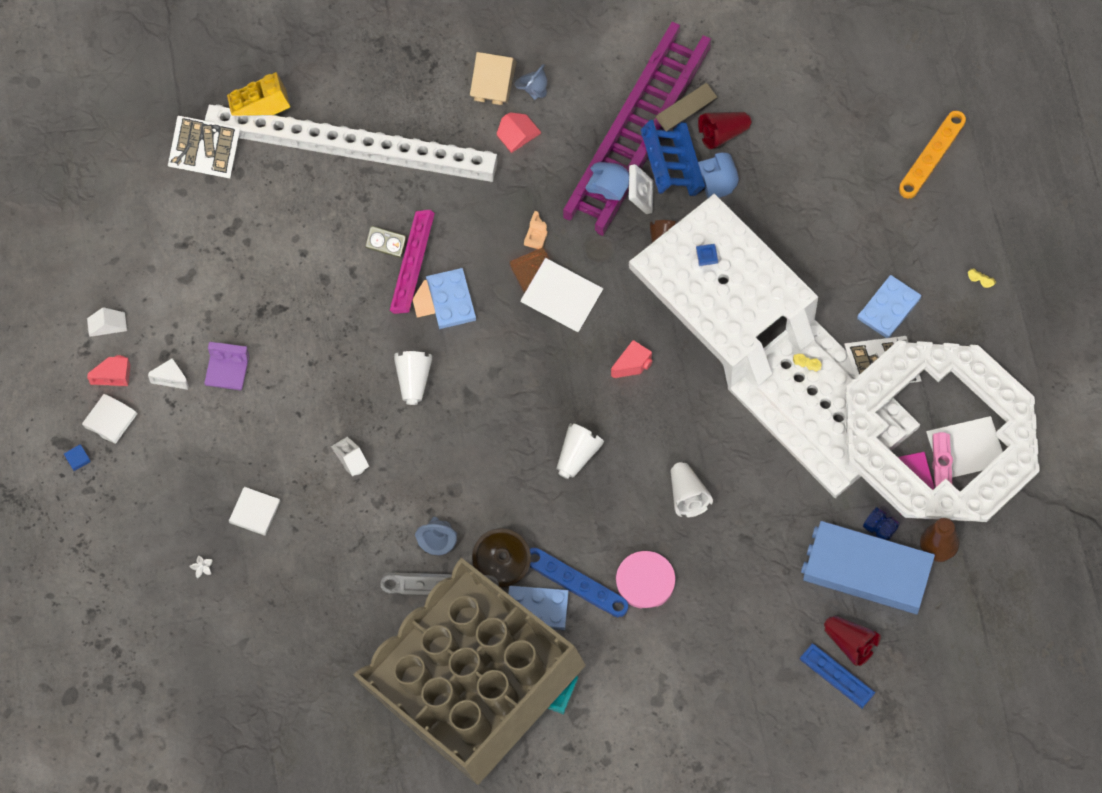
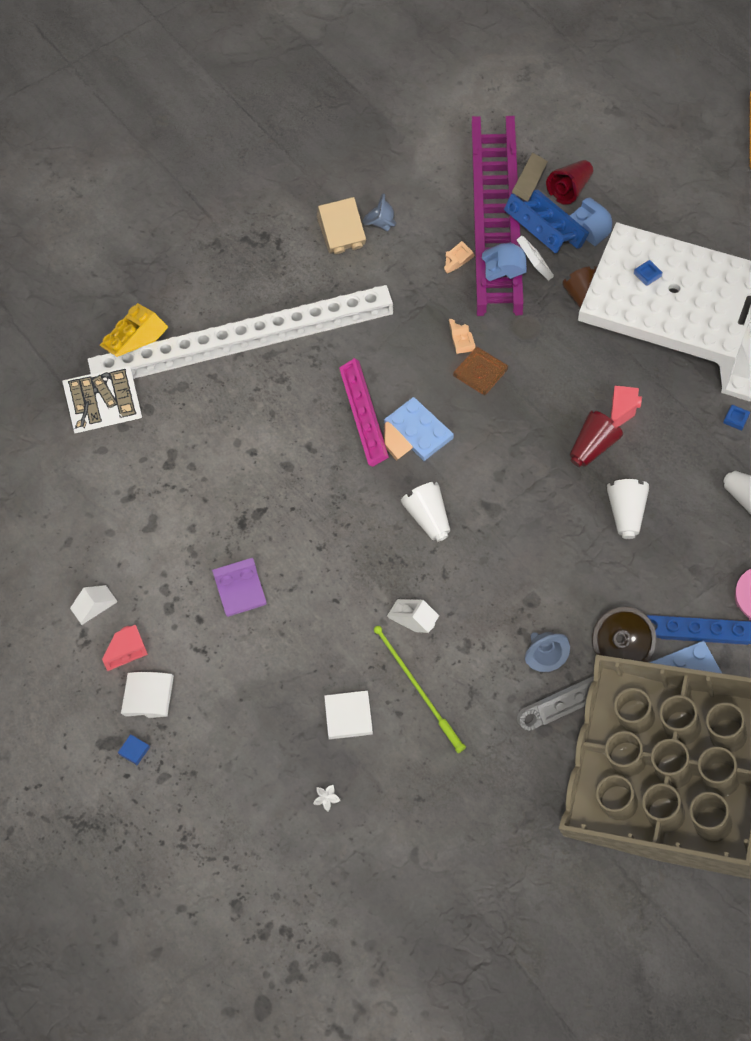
camera: 25 degrees left, 5 degrees down
white slope [148,359,189,390] -> none
slope [365,226,407,258] -> none
coral slope [497,112,541,153] -> none
white sticker [520,258,603,332] -> none
none -> lime piece [374,626,466,753]
none -> light nougat slope [444,241,475,273]
none -> dark red cone [570,410,623,467]
none -> blue tile [723,405,750,431]

